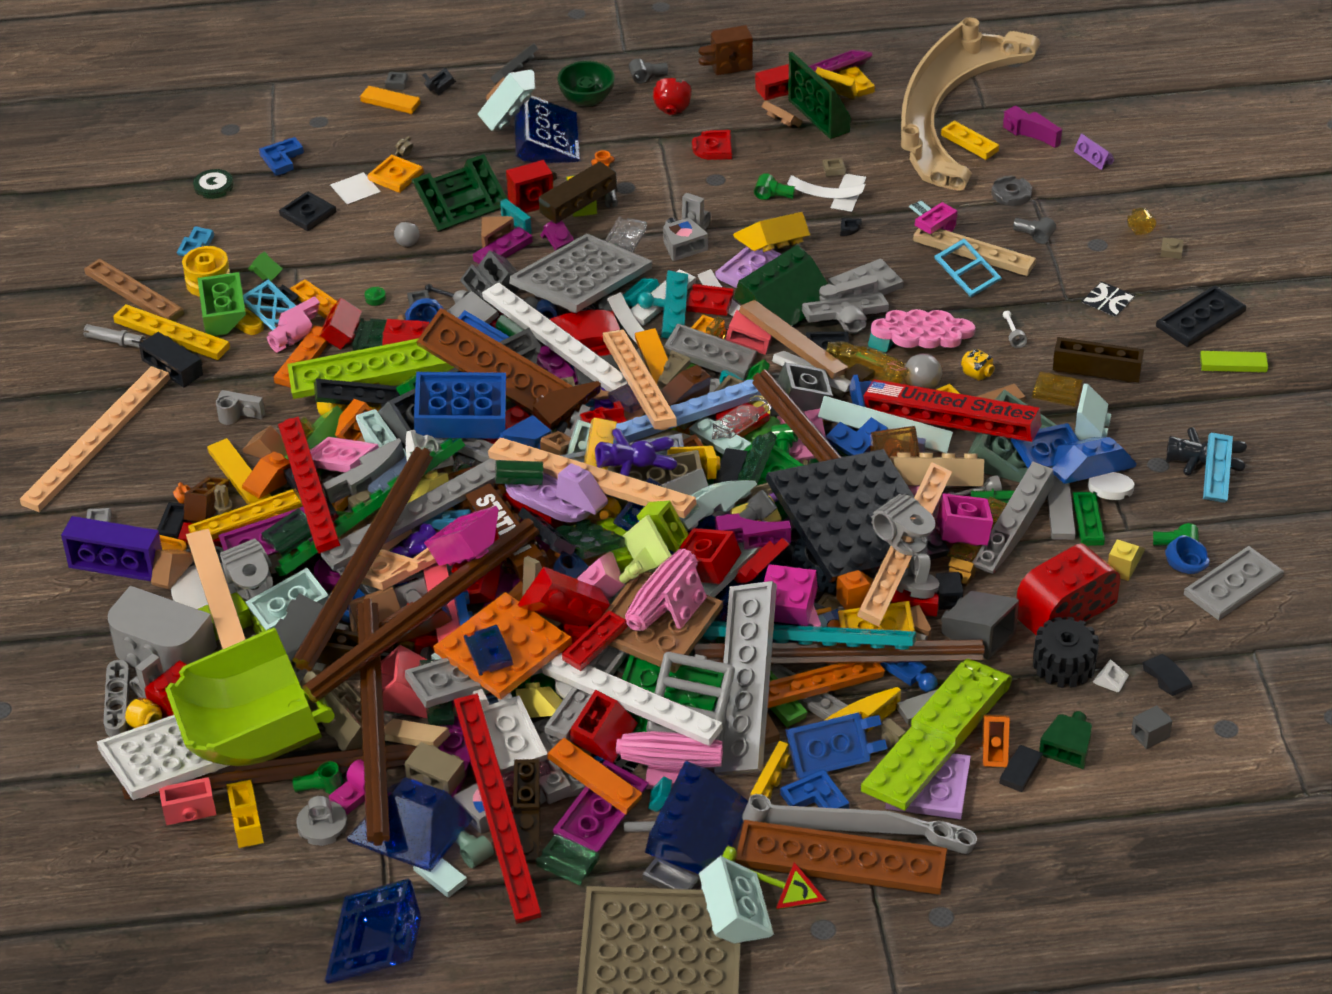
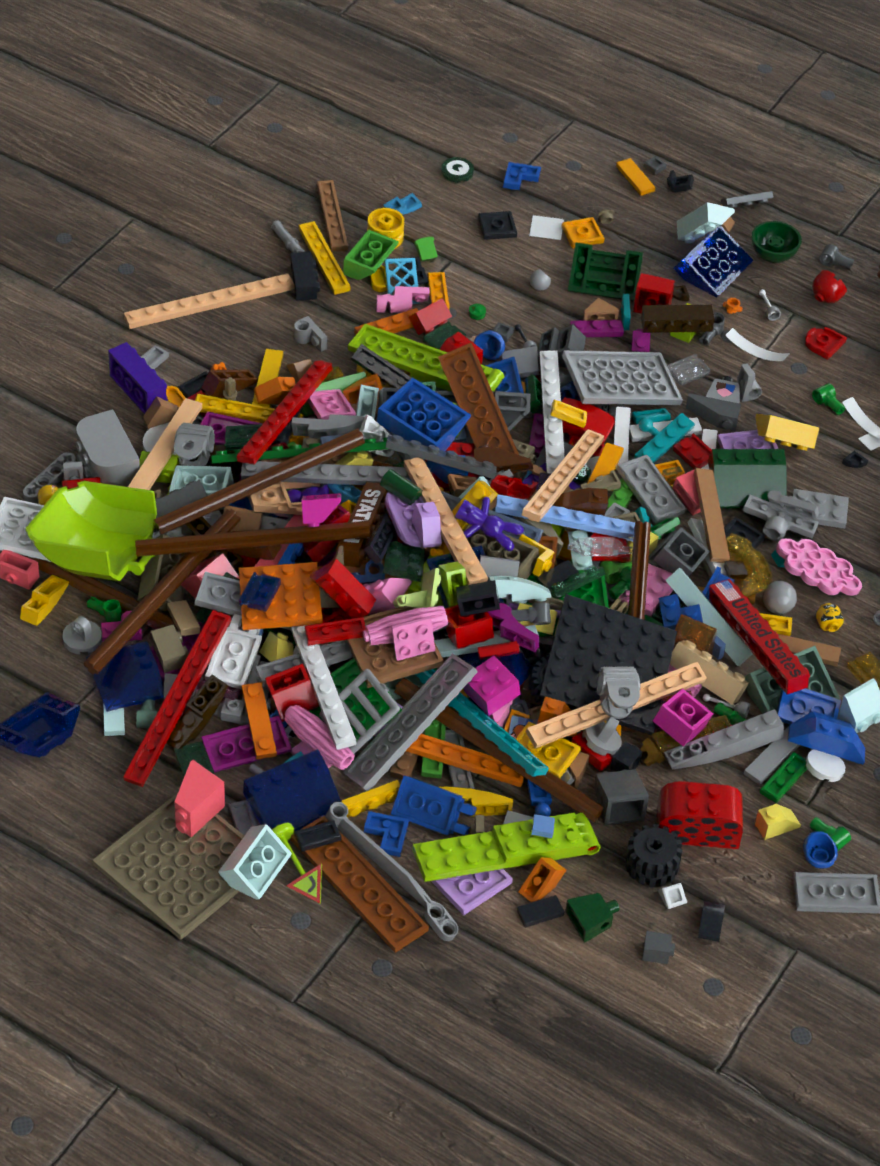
camera: 35 degrees right, 5 degrees up
none -> coral slope [175,760,225,837]
none -> black tile [295,820,341,852]
none -> dark grey plate [385,435,497,479]
none -> black brick [456,580,500,616]
none -> medium blue tile [531,814,555,838]
none -> yellow tile [551,399,587,428]
none -> dark grey slope [686,393,741,431]
none -> white sticker [726,328,790,361]
none -> light grey hinge [759,289,781,321]

